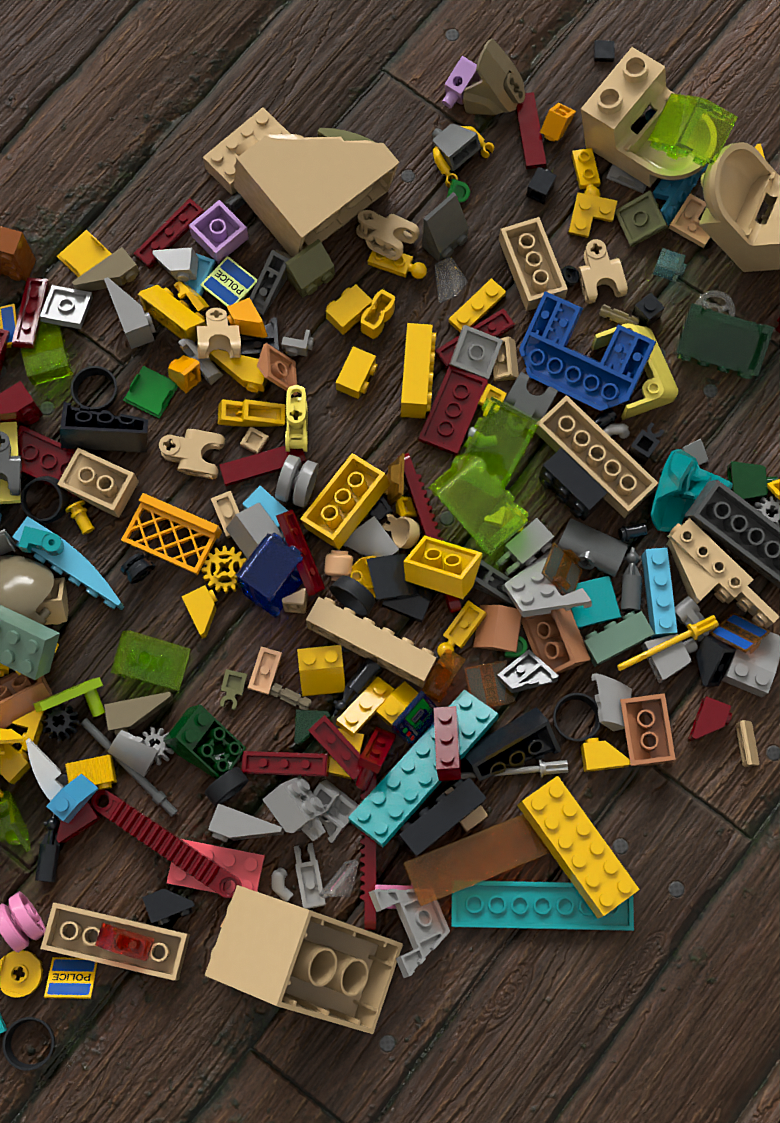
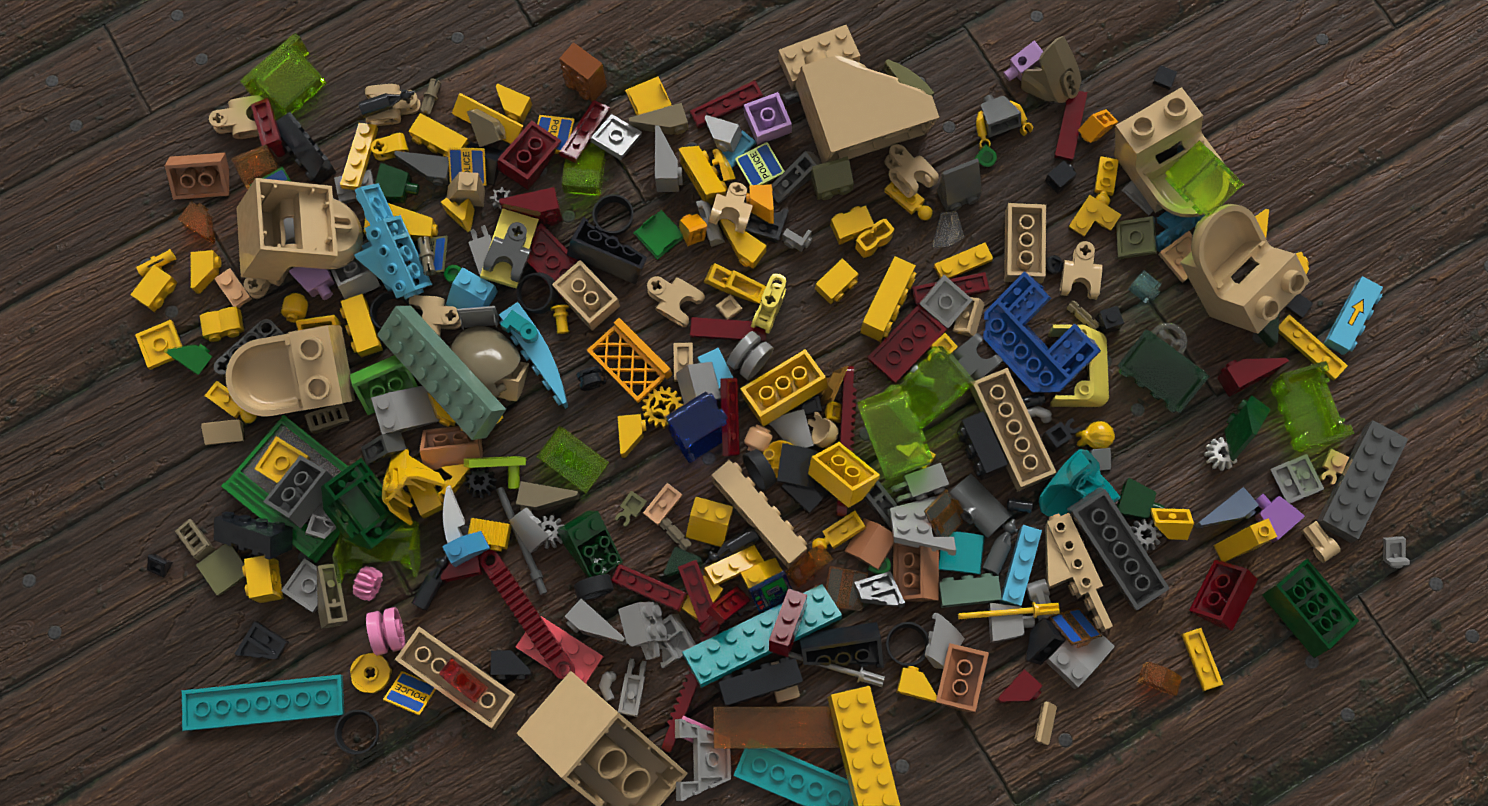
camera: 25 degrees right, 0 degrees up
nougat slope [257,343,298,396] -> none
tan slope [282,588,307,614] -> none
clear slope [319,859,359,898] -> none
none -> yellow piece [1075,421,1115,449]

